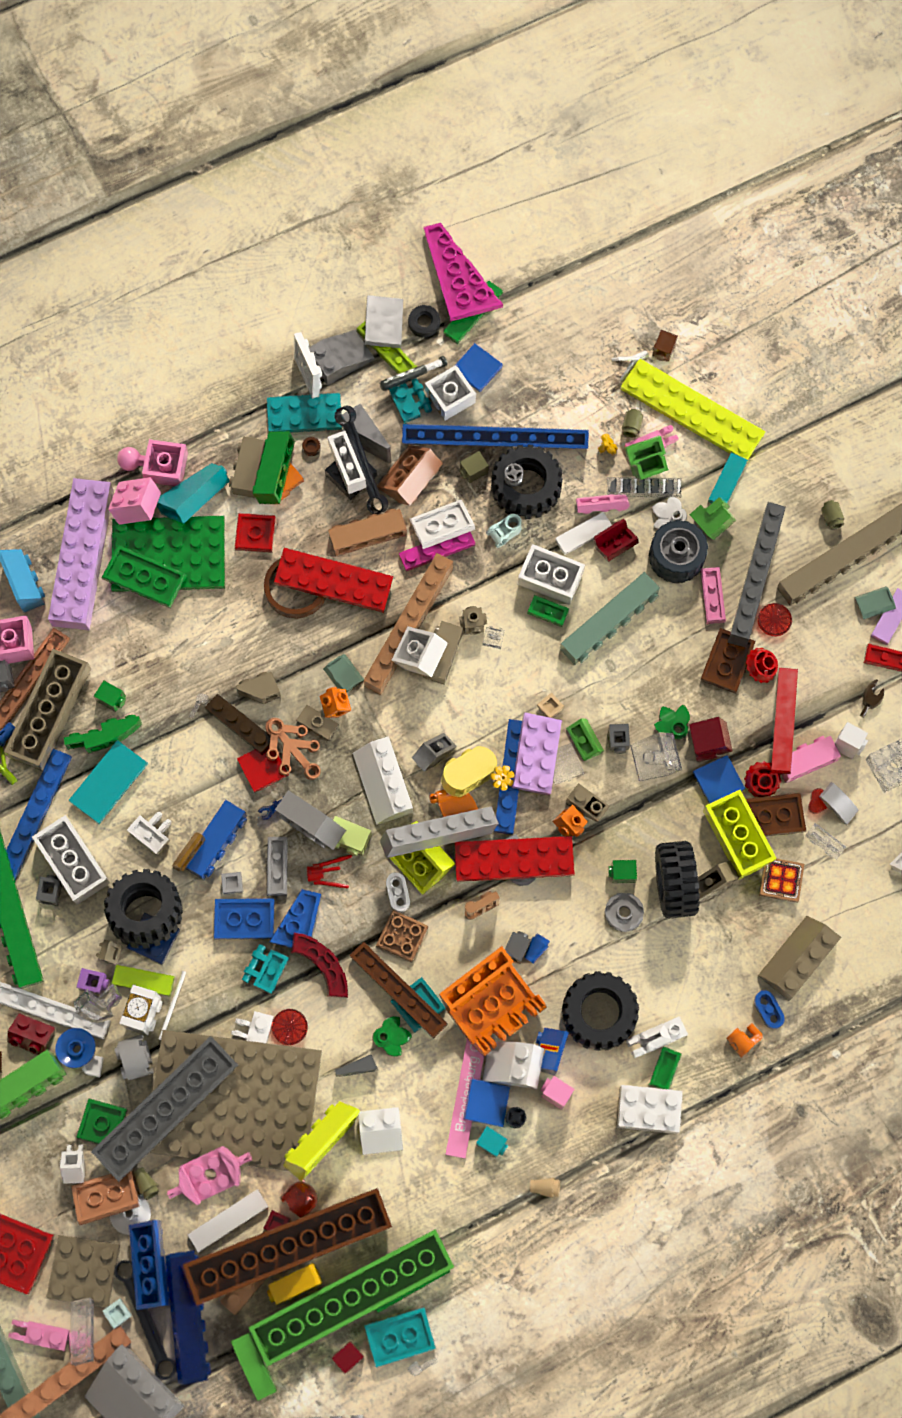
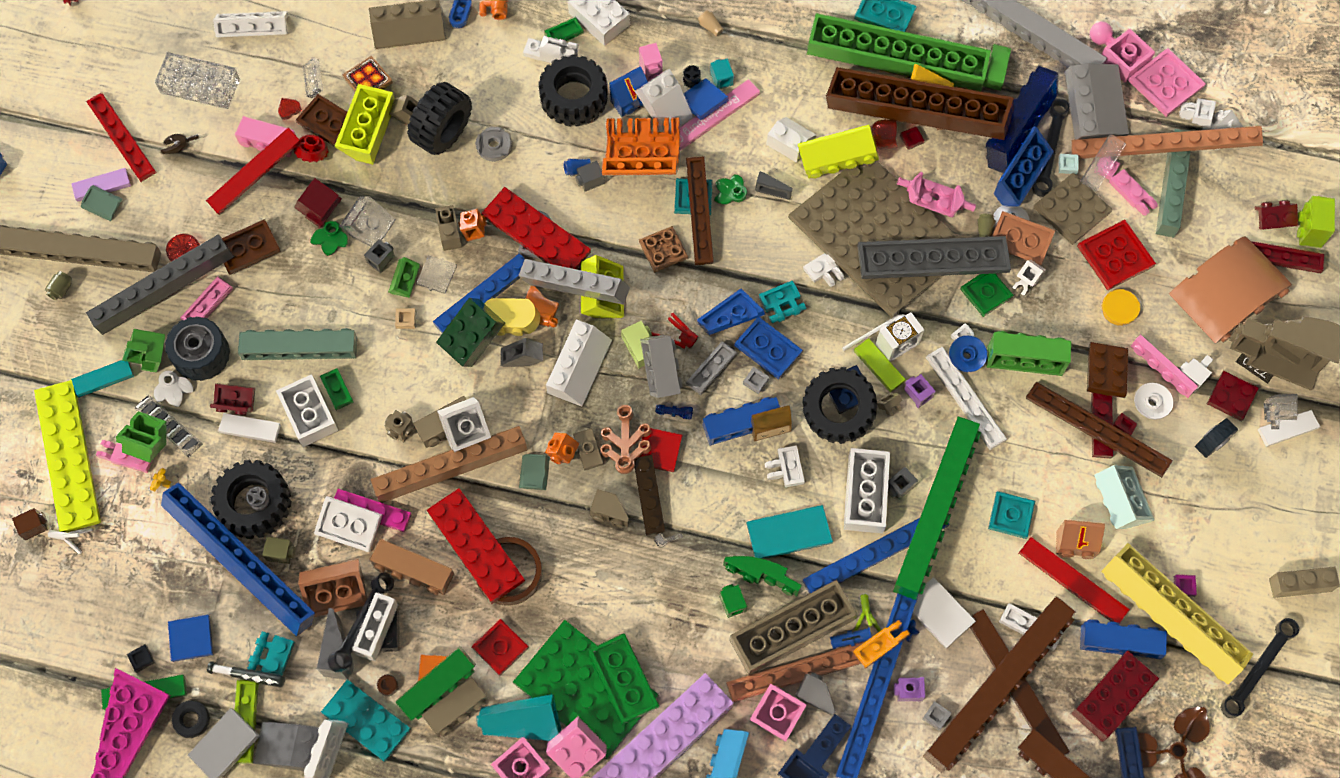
camera: 140 degrees left, 5 degrees down
dark red bracket [7,1013,55,1055] -> none
clear brick [73,984,122,1023] -> none
light grey brick [115,1034,154,1080] -> none
white tile [187,1189,269,1253] -> none
clear red wheel [272,1009,308,1045] -> none
dark red tile [291,932,348,999] -> none
dark red panel [331,1341,365,1374] -> none
white plate [386,873,410,912] -> none
white brick [425,365,476,421] -> none
medium nougat plate [465,891,500,920] -> none
clear tile [482,626,505,649] -> none
light aqua piece [486,514,521,548] -> none
yellow plant [491,765,515,790] -> none
lavender plate [512,712,562,796] -> none
bright pink hinge [576,494,630,514] -> none
green brick [608,860,637,883] -> none
olive brick [622,409,644,438] -> none
blue tile [693,755,745,804] -> none
red piece [746,648,778,683] -> none
light grey slope [819,782,859,824] -> none
white brick [835,722,868,759] -> none
none -> black tile [127,644,155,673]
none -> dark green brick [436,298,505,367]

